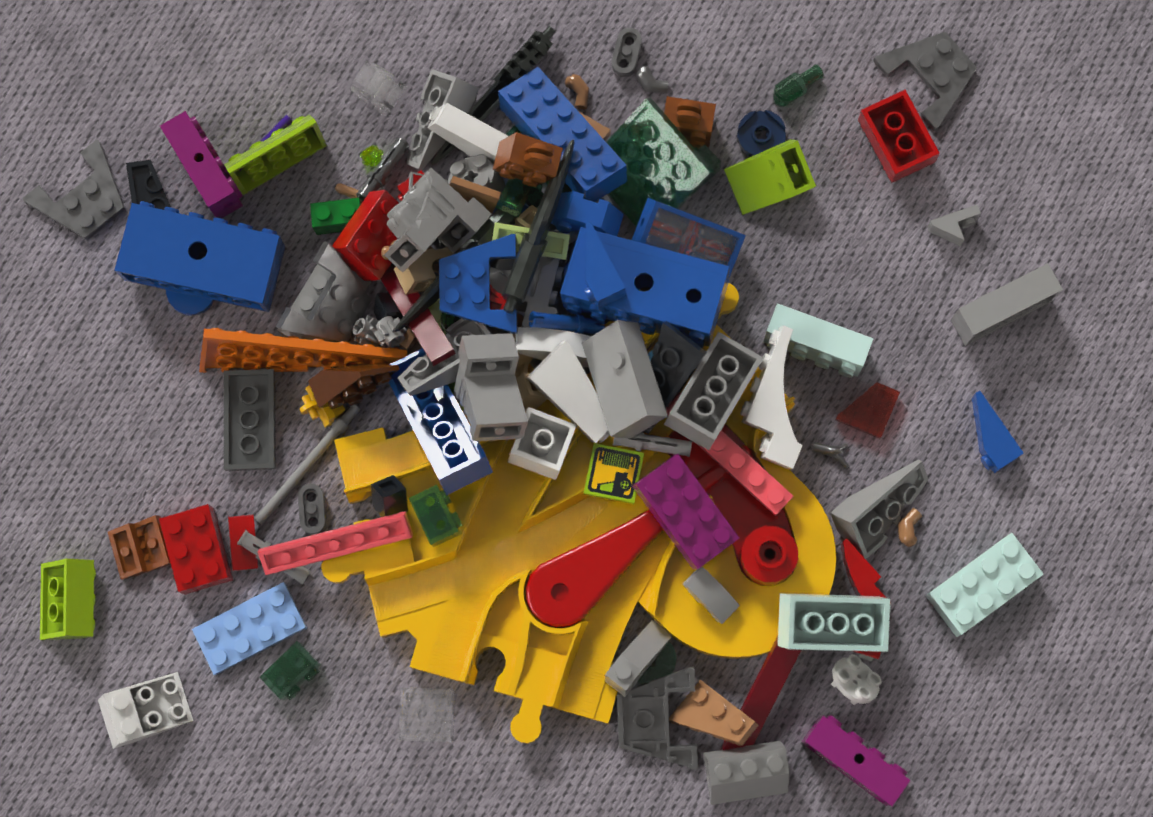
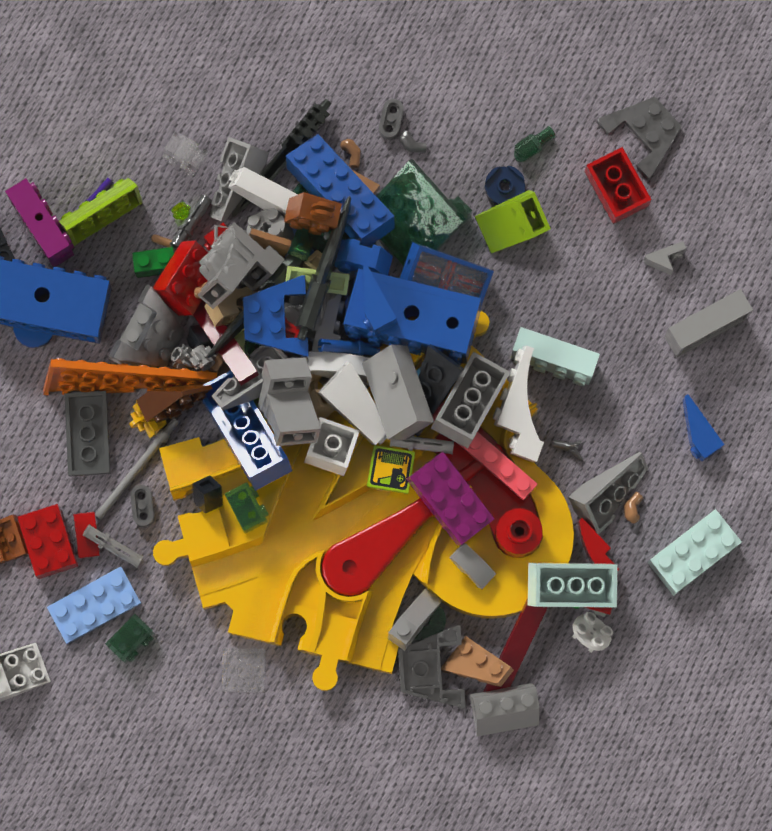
camera: 10 degrees left, 0 degrees up
coral tile [258,511,413,575] -> none
dark orange brick [661,96,716,149] -> none
magenta brick [801,715,911,806] -> none
clear red wing [835,382,900,439] -> none

